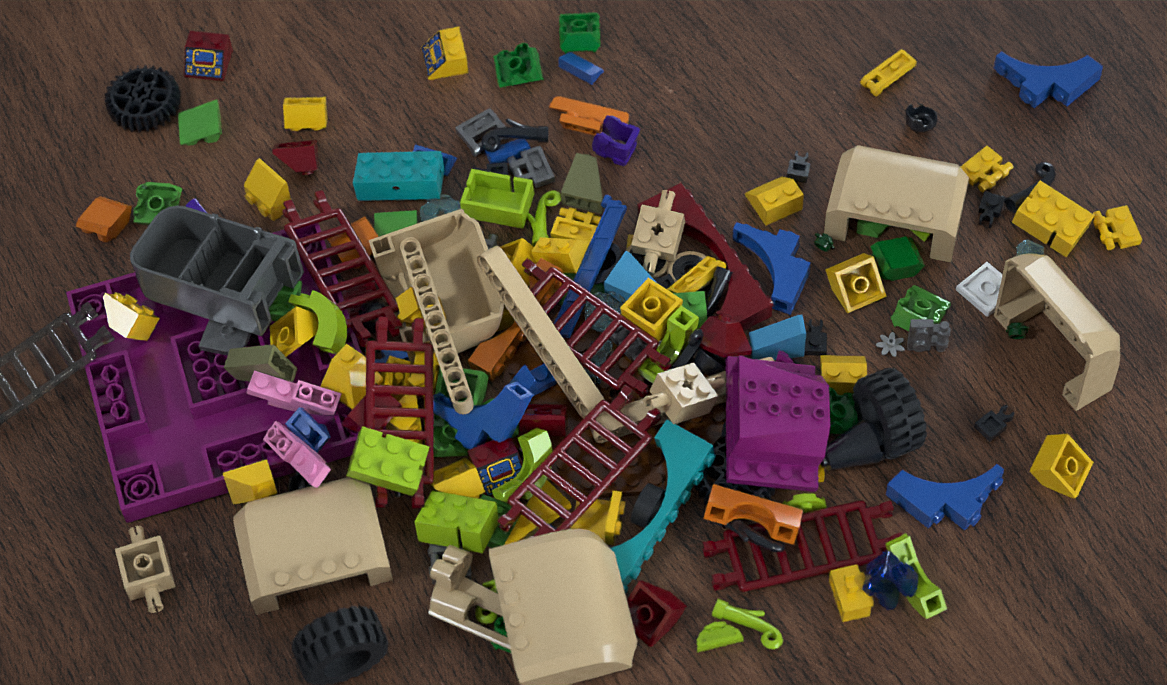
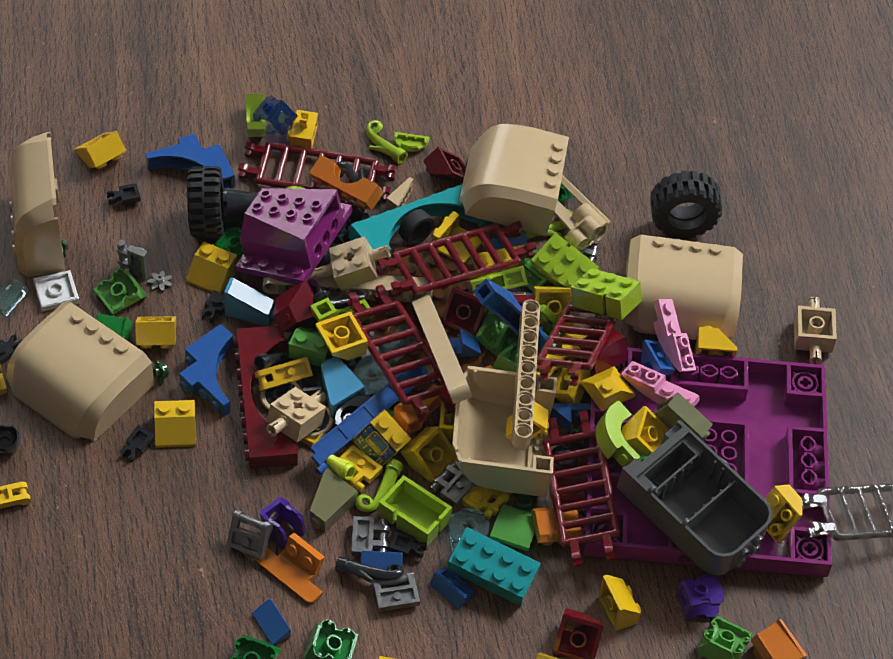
camera: 165 degrees left, 5 degrees down
none -> flat silver plate [227,510,273,559]
none -> neon yellow cone [326,455,356,480]
none -> tan slope [386,177,413,210]
none -> lime plate [540,304,558,324]

